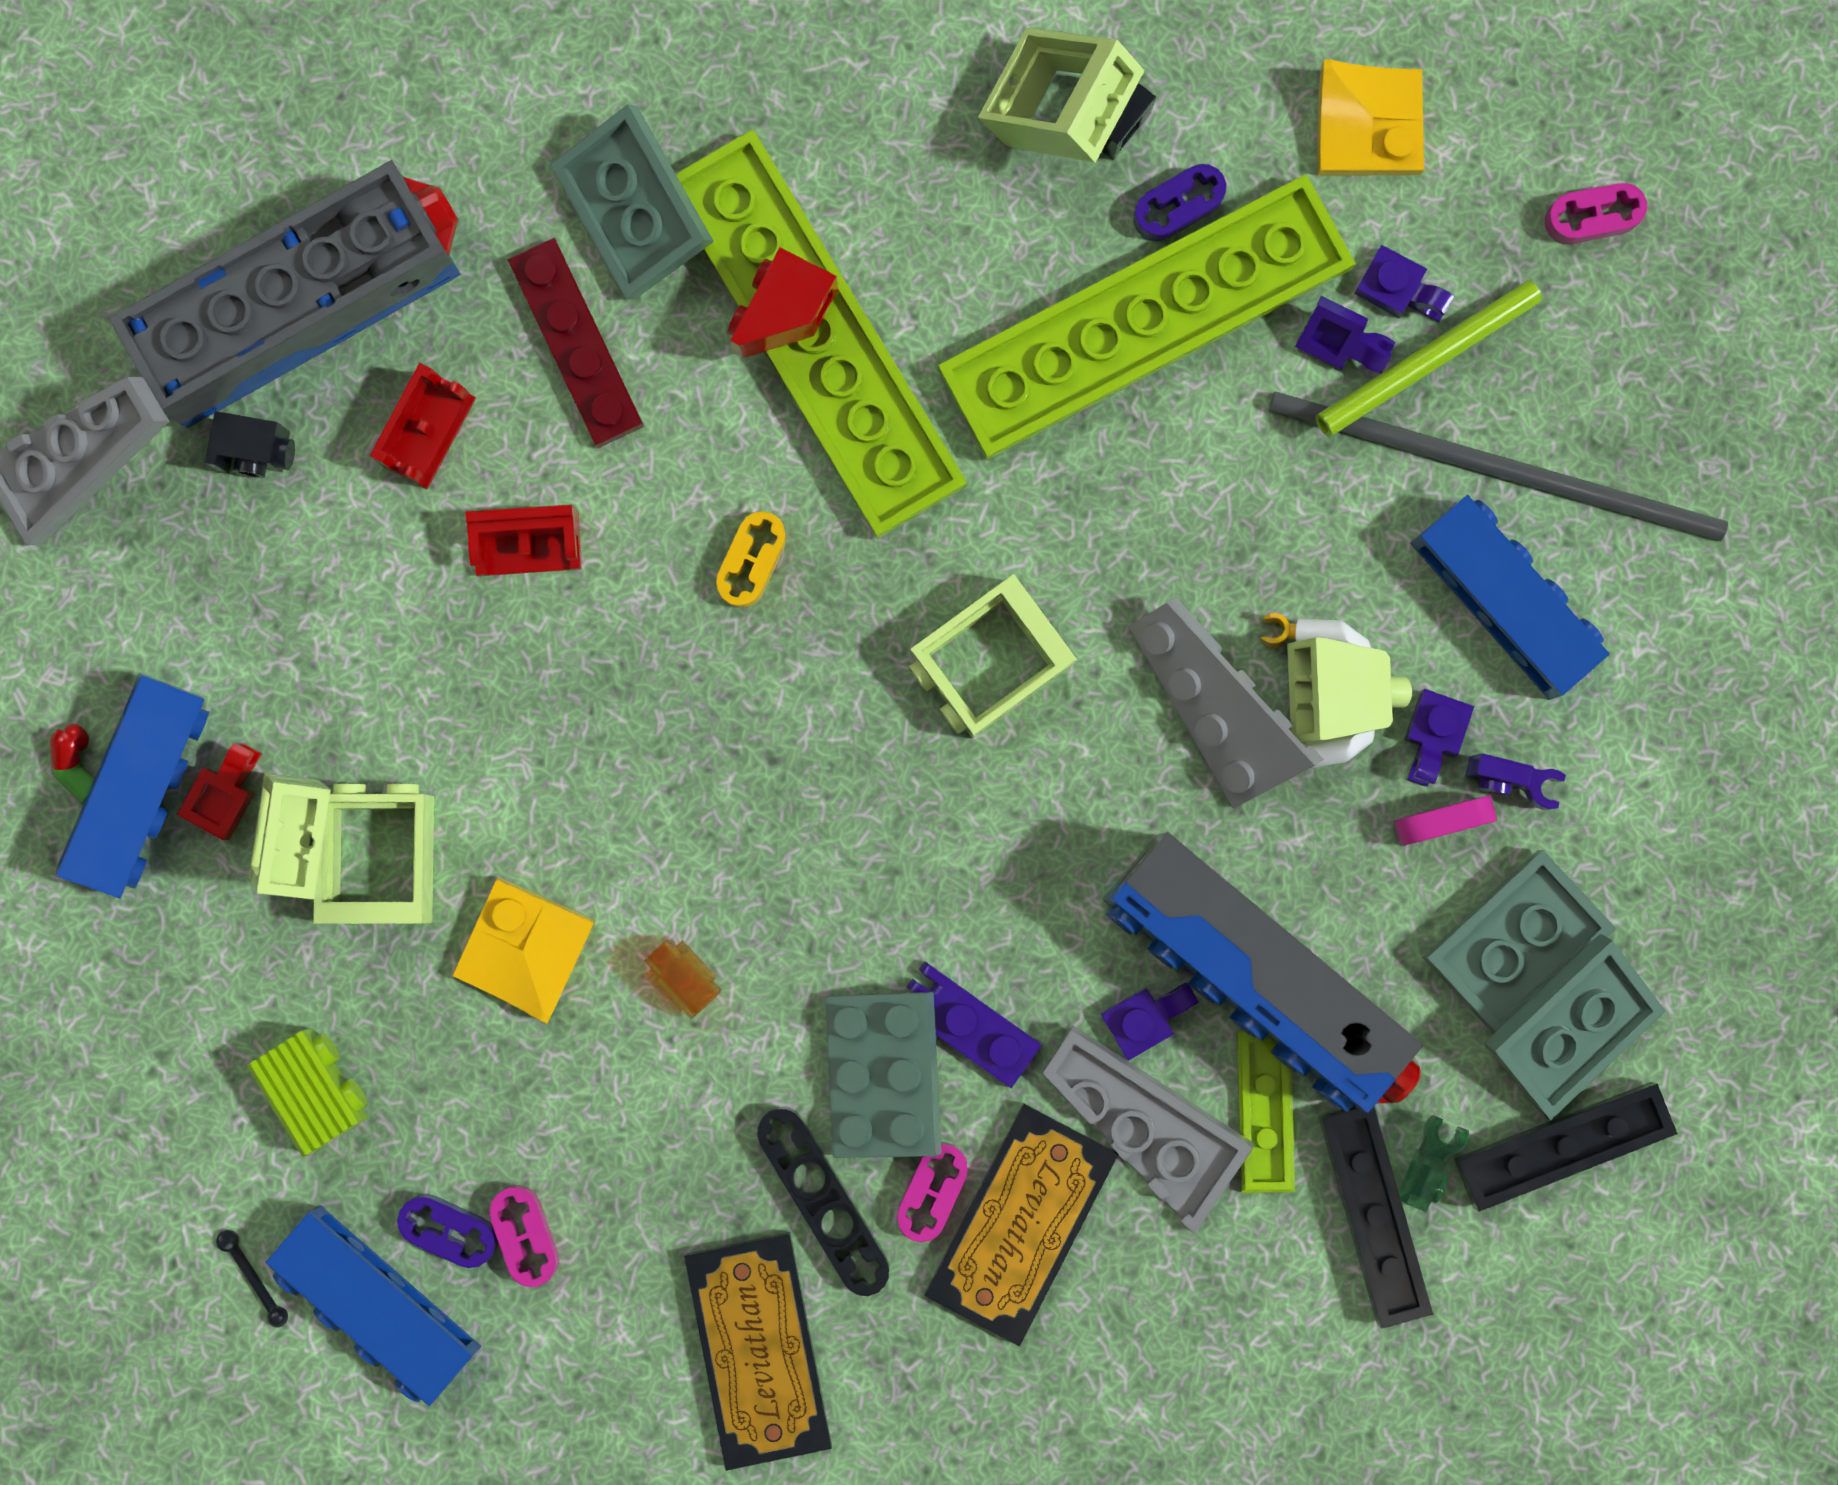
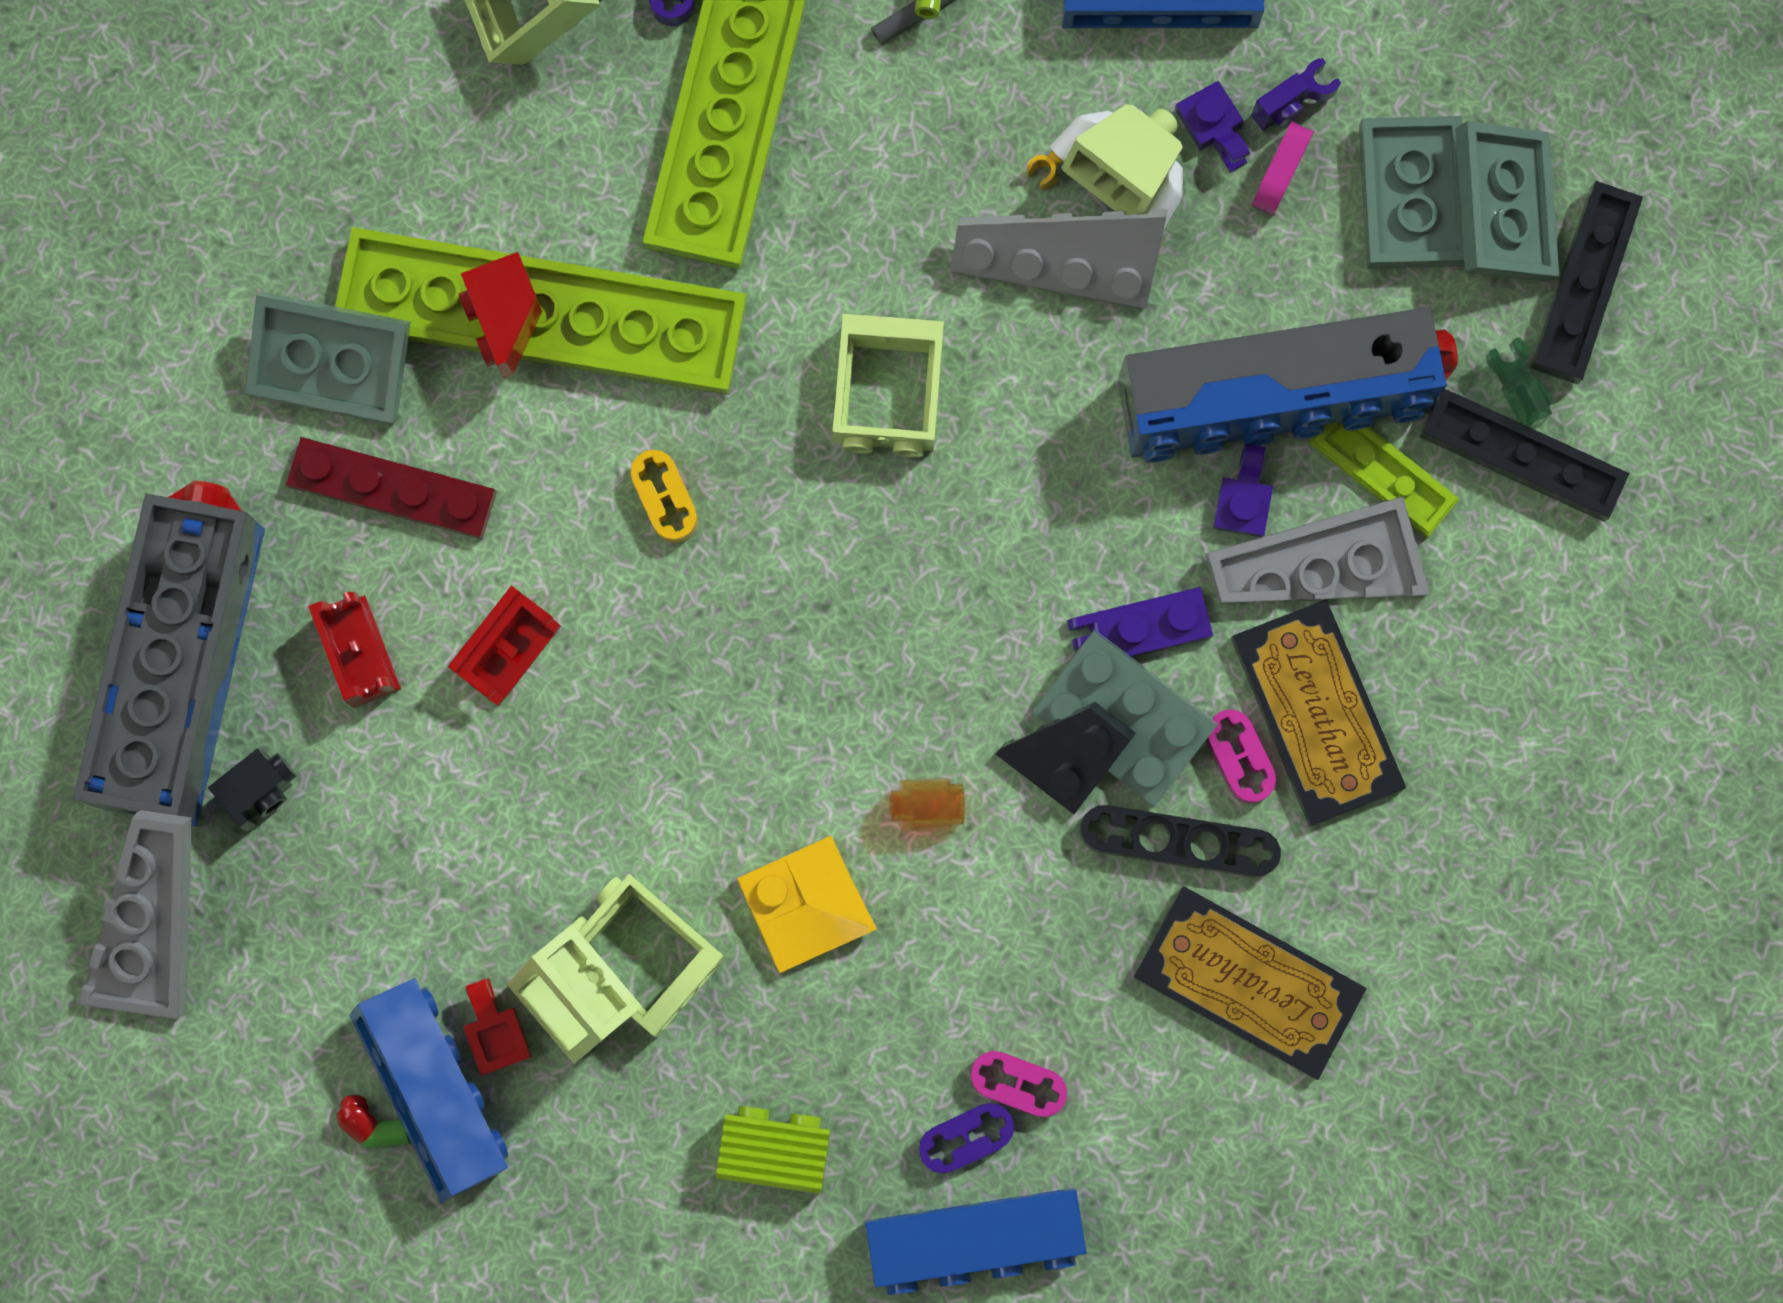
camera: 45 degrees left, 5 degrees down
none -> black wing [996,702,1136,815]

